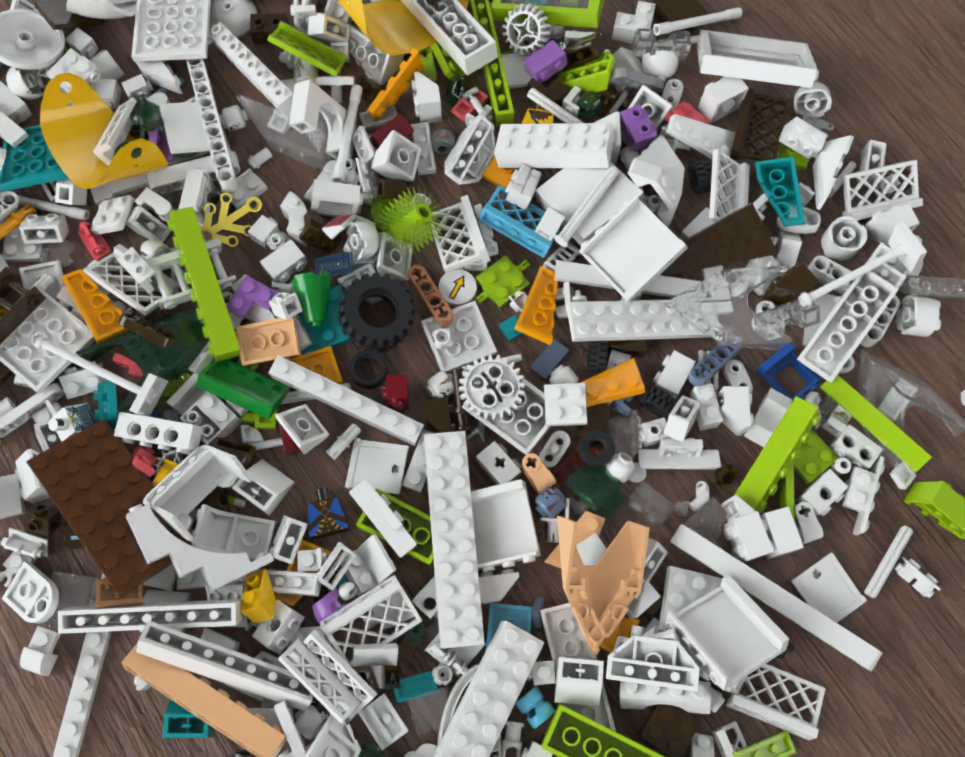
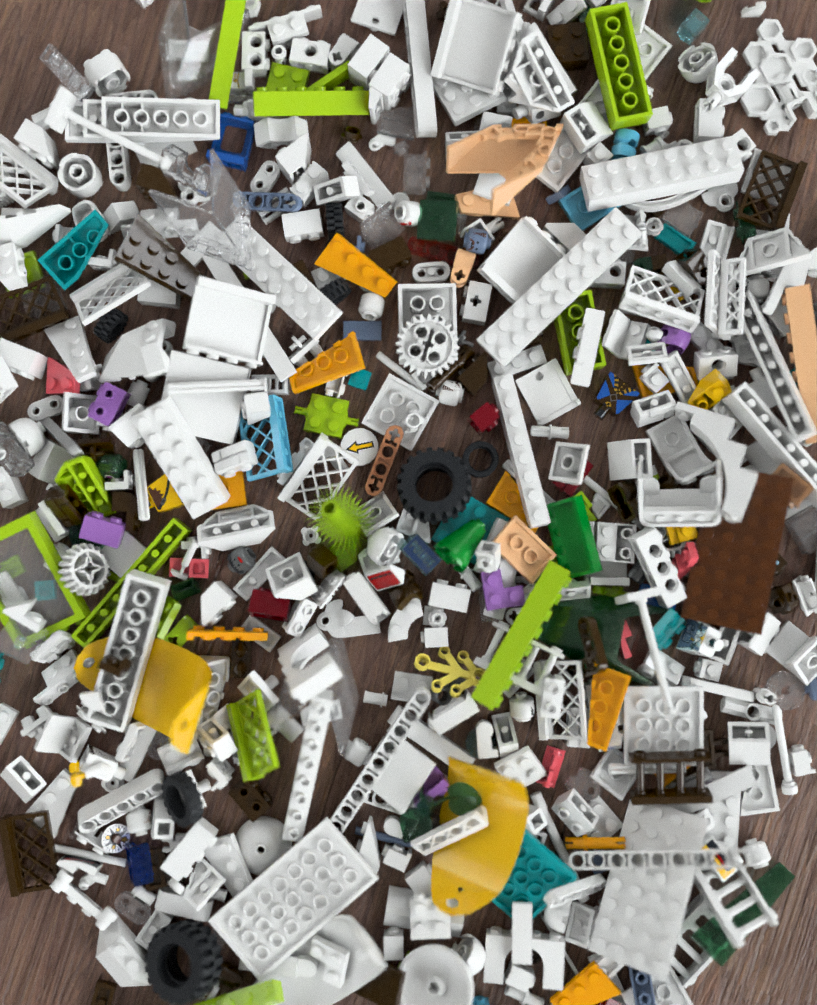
camera: 125 degrees left, 15 degrees up
white piece [332,85,363,183] -> none
white plate [544,383,587,426] -> none
black tyre [578,430,616,467] -> none

